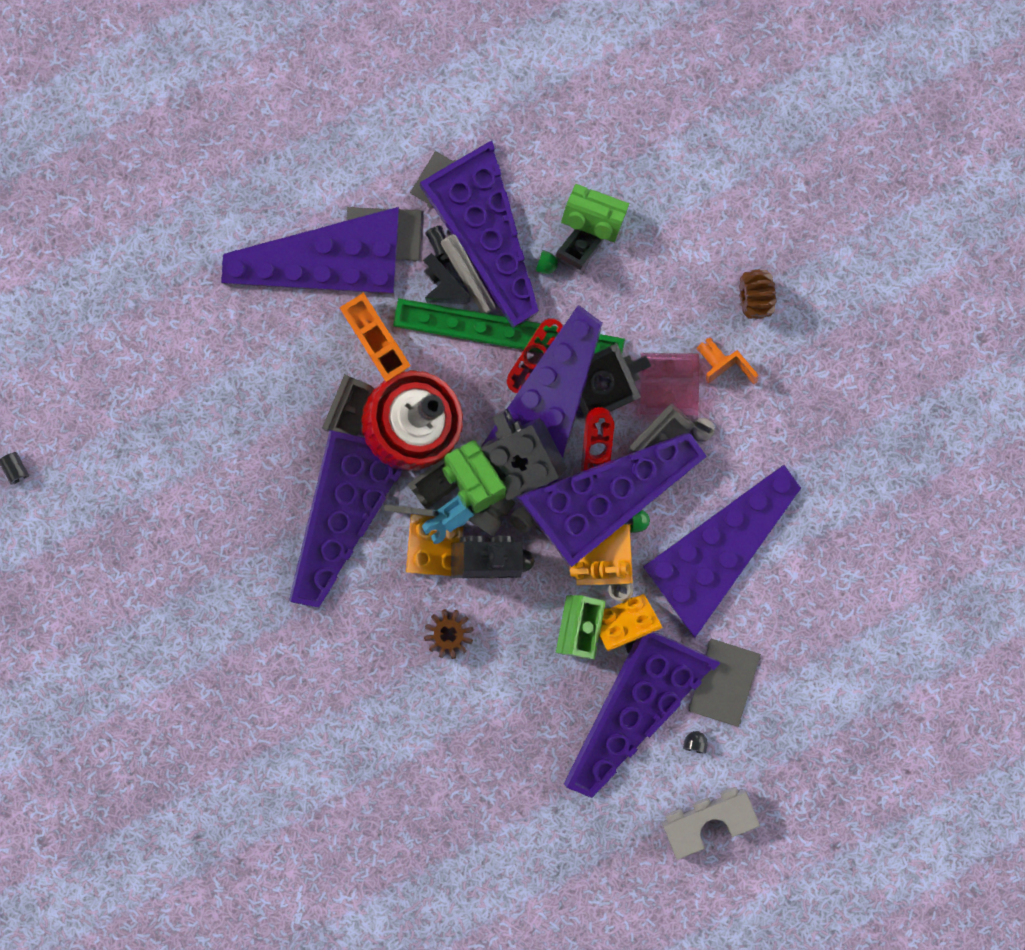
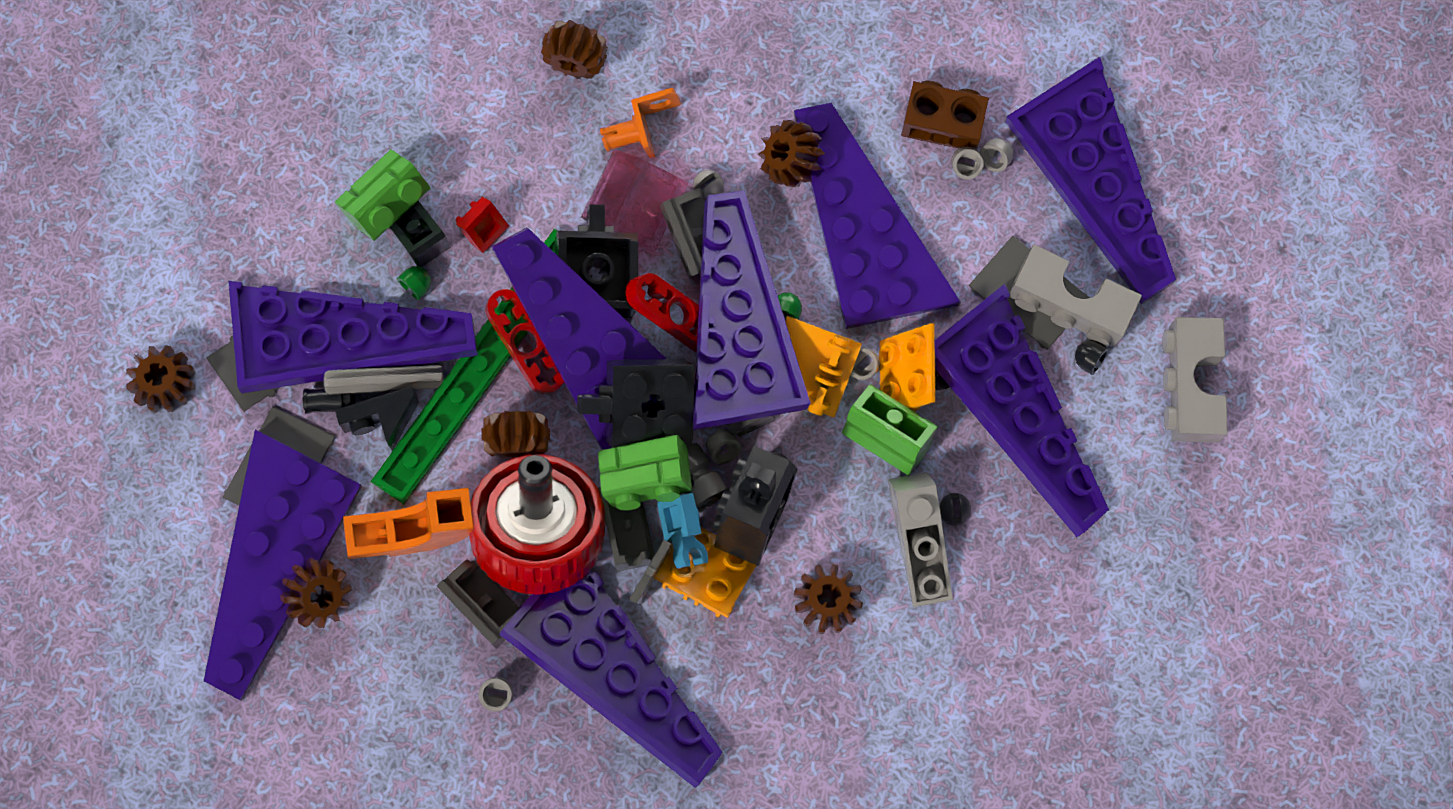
camera: 70 degrees left, 10 degrees down
none -> reddish brown gear [126,345,196,413]
none -> reddish brown gear [280,558,352,628]
none -> red tile [455,196,509,253]
none -> light grey hinge [479,677,513,711]
none -> reddish brown gear [481,410,550,458]
none -> reddish brown gear [758,120,826,187]
none -> light grey slope [888,472,953,607]
none -> reddish brown brick [901,80,989,150]
none -> black hinge [939,493,971,526]
none -> light grey hinge [951,146,984,180]
none -> light grey hinge [980,137,1014,172]
none -> dark purple wing [1005,57,1176,305]
none -> light grey arch [1009,244,1142,347]

